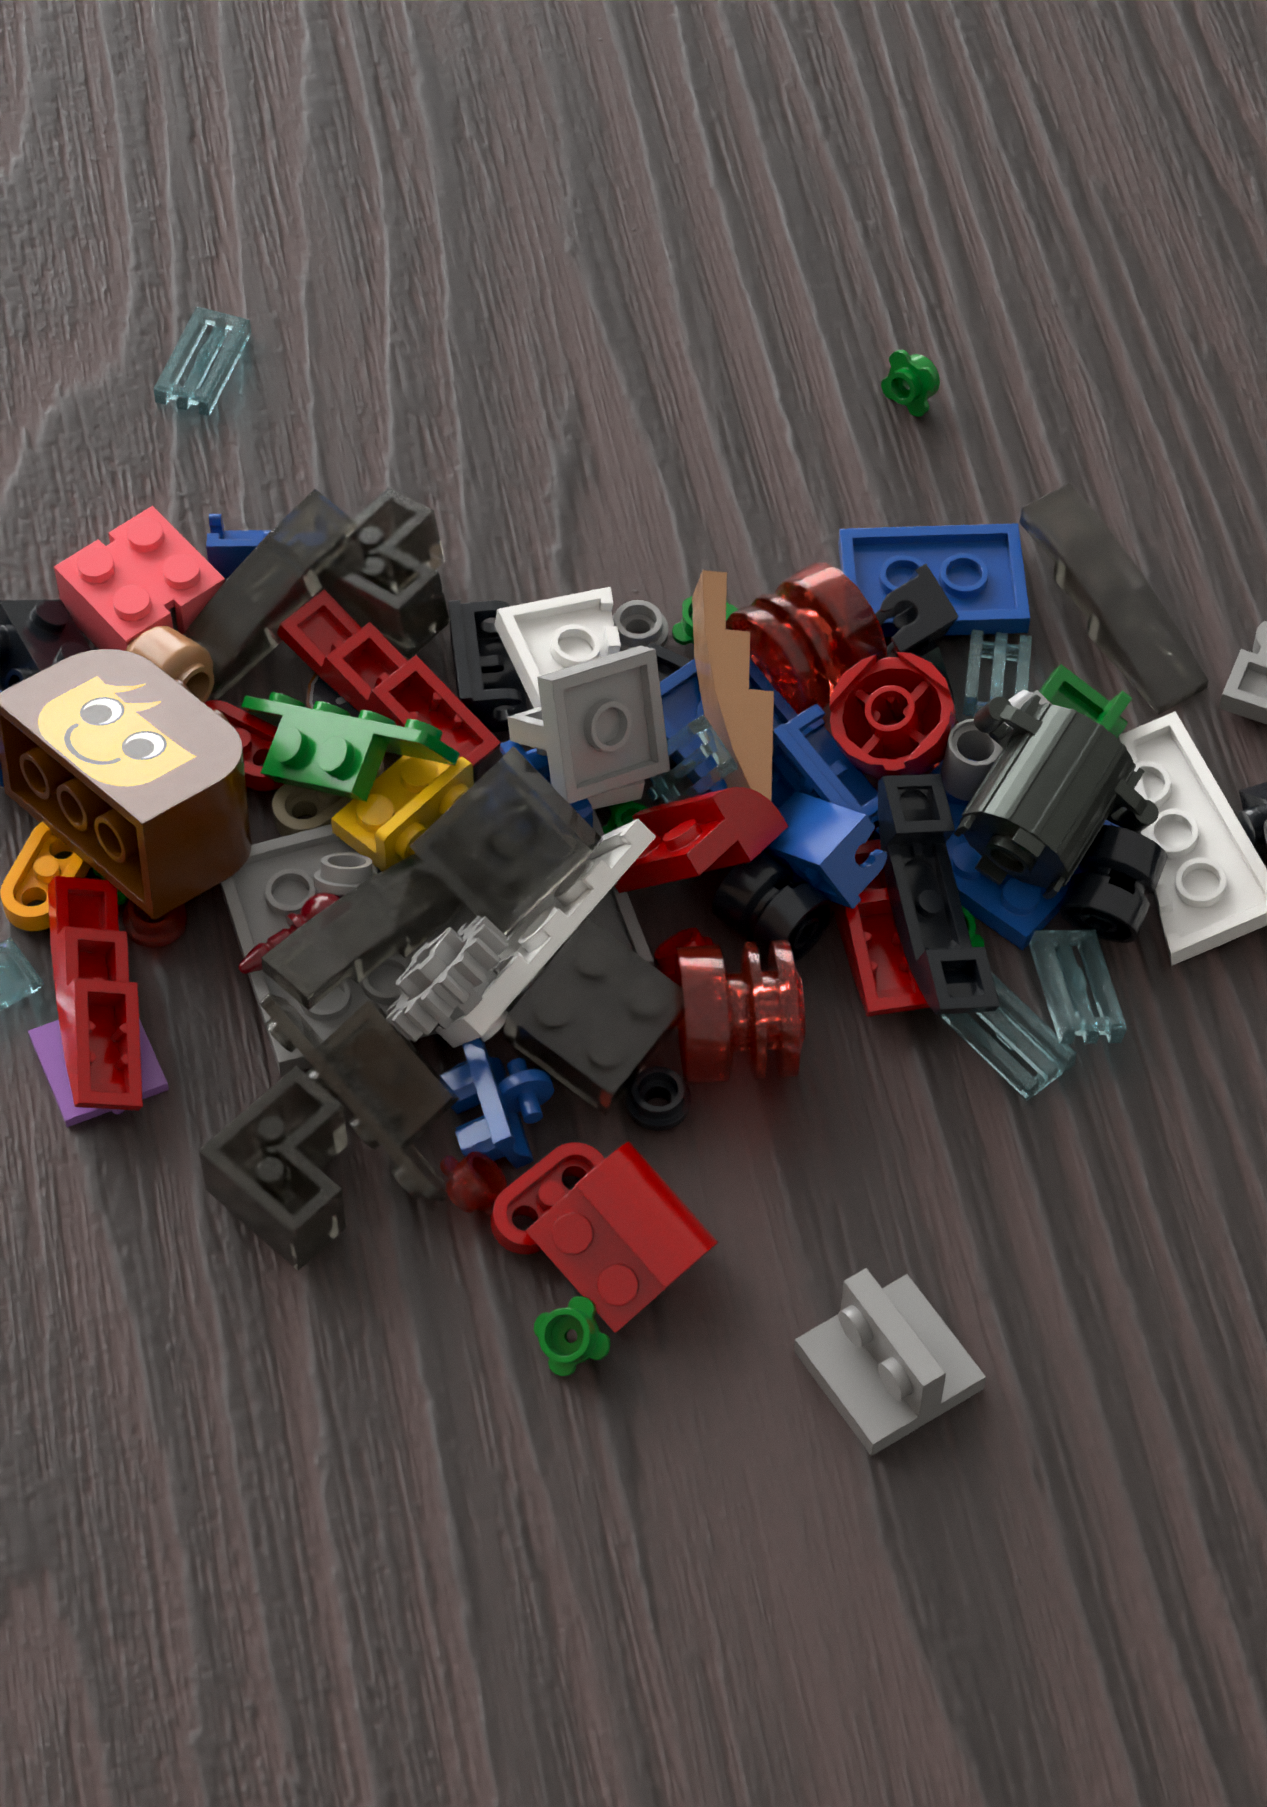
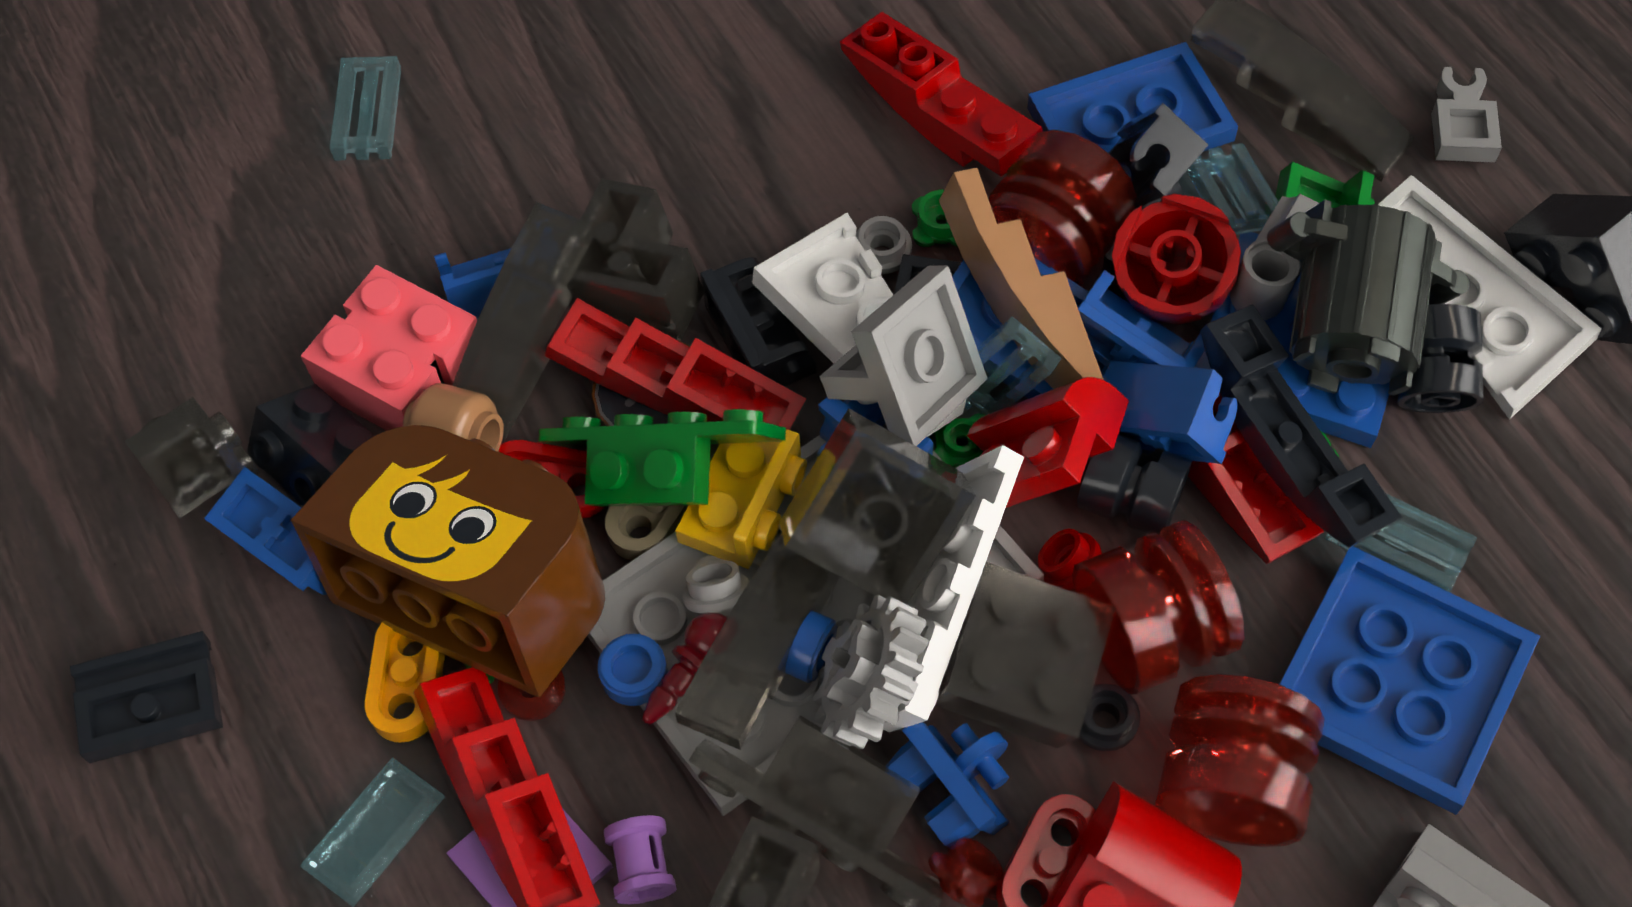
camera: 15 degrees left, 5 degrees up
clear light blue tile [1029,930,1127,1044] -> none
none -> blue tile [598,634,668,706]
none -> medium lavender bush [604,815,677,904]
none -> blue tile [785,611,838,683]
none -> red slope [840,12,1044,177]
none -> clear red wheel [1155,674,1325,847]
none -> blue plate [1263,546,1540,815]

